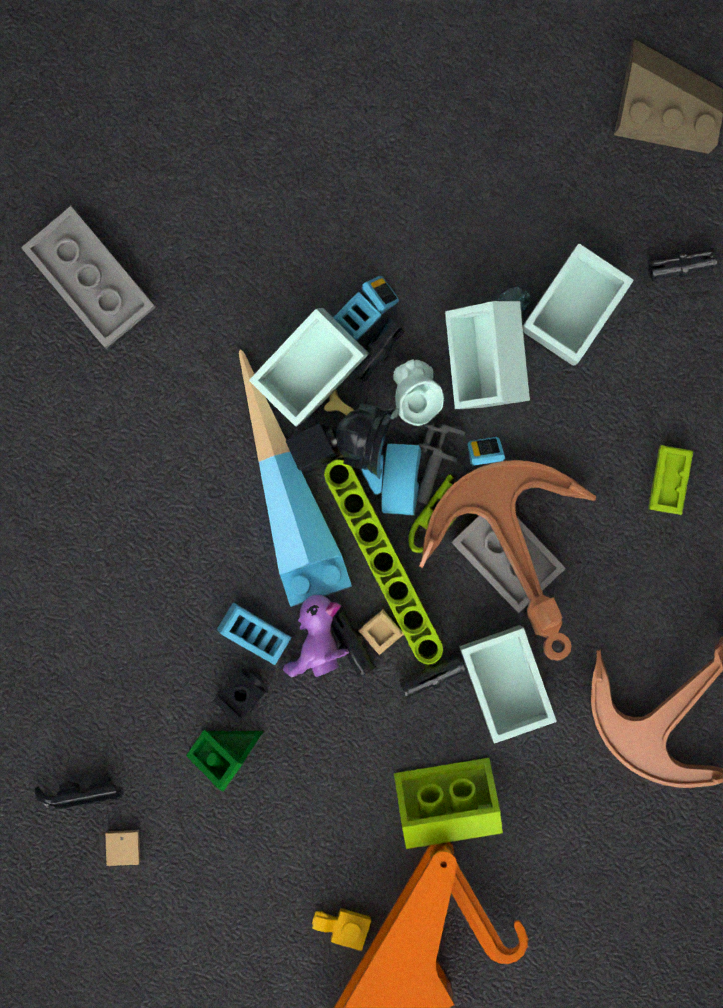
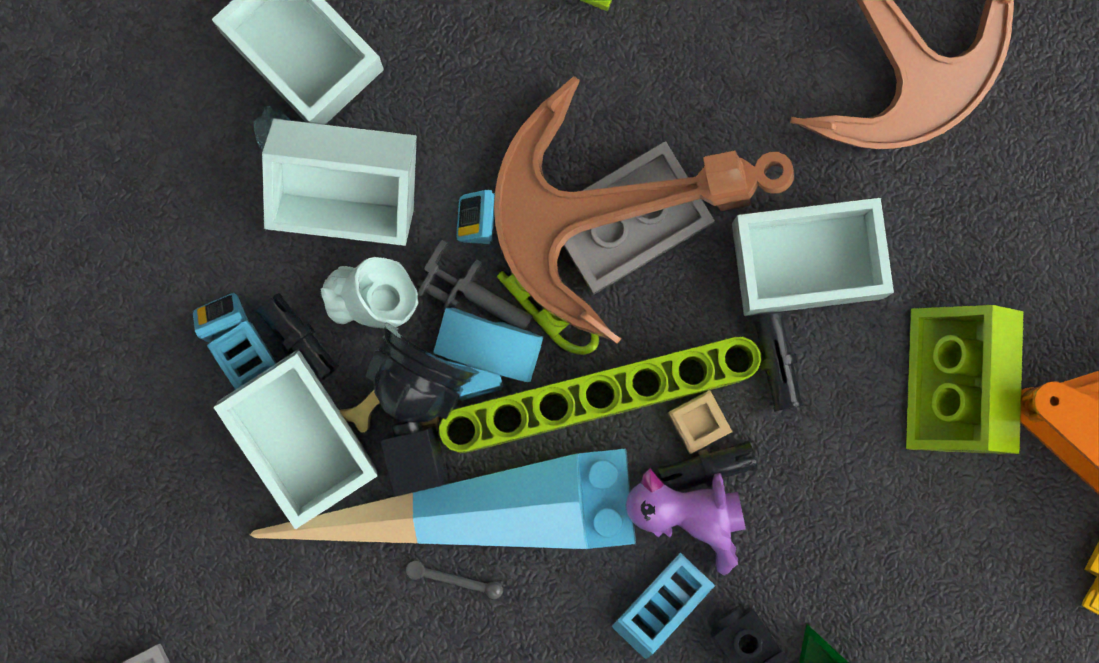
camera: 85 degrees left, 5 degrees down
none -> dark grey hinge [406,561,503,600]

